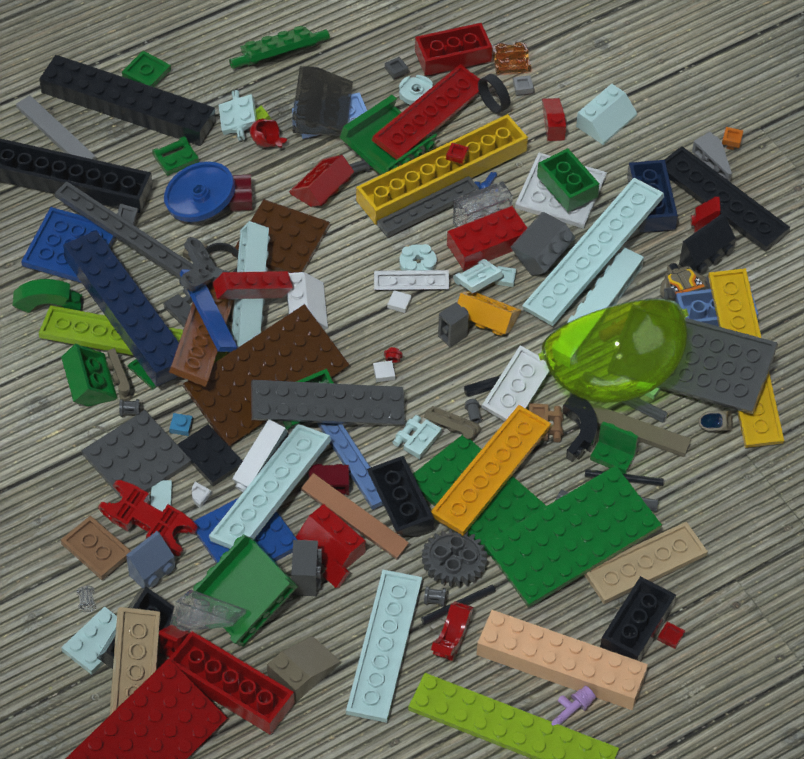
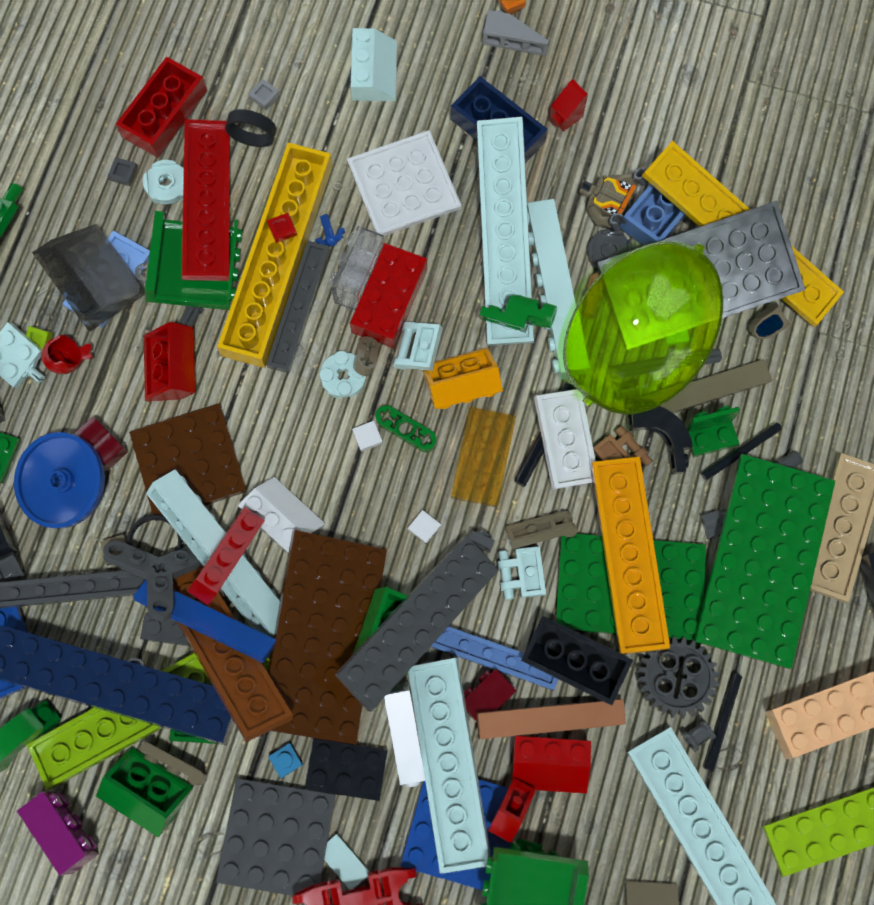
camera: 40 degrees left, 20 degrees up
dark grey bush [119,399,140,417] -> none
white tile [192,481,212,508] -> none
dark grey brick [291,540,322,596] -> none
red tile [322,560,350,588] -> none
white plate [374,270,449,290] -> none
red plate [384,347,403,363] -> none
red arch [431,601,474,661] -> none
dark grey brick [438,302,469,348] -> none
dark grey pin [465,399,482,424] -> none
clear orange slope [492,42,531,74] -> none
light aqua tile [495,266,516,287] -> none
dark grey slope [511,212,576,275] -> none
green brick [537,148,600,212] -> none
red slope [542,98,566,141] -> none
black plate [664,146,790,251] -> none
black slope [679,213,736,274] -> none
none -> magenta brick [17,791,99,876]
none -> dark tan beam [353,336,379,376]
none -> green beam [375,405,437,453]
none -> clear yellow plate [451,407,516,508]
none -> dark grey plate [470,530,495,553]
none -> green plate [479,295,557,333]
none -> red slope [488,778,536,843]

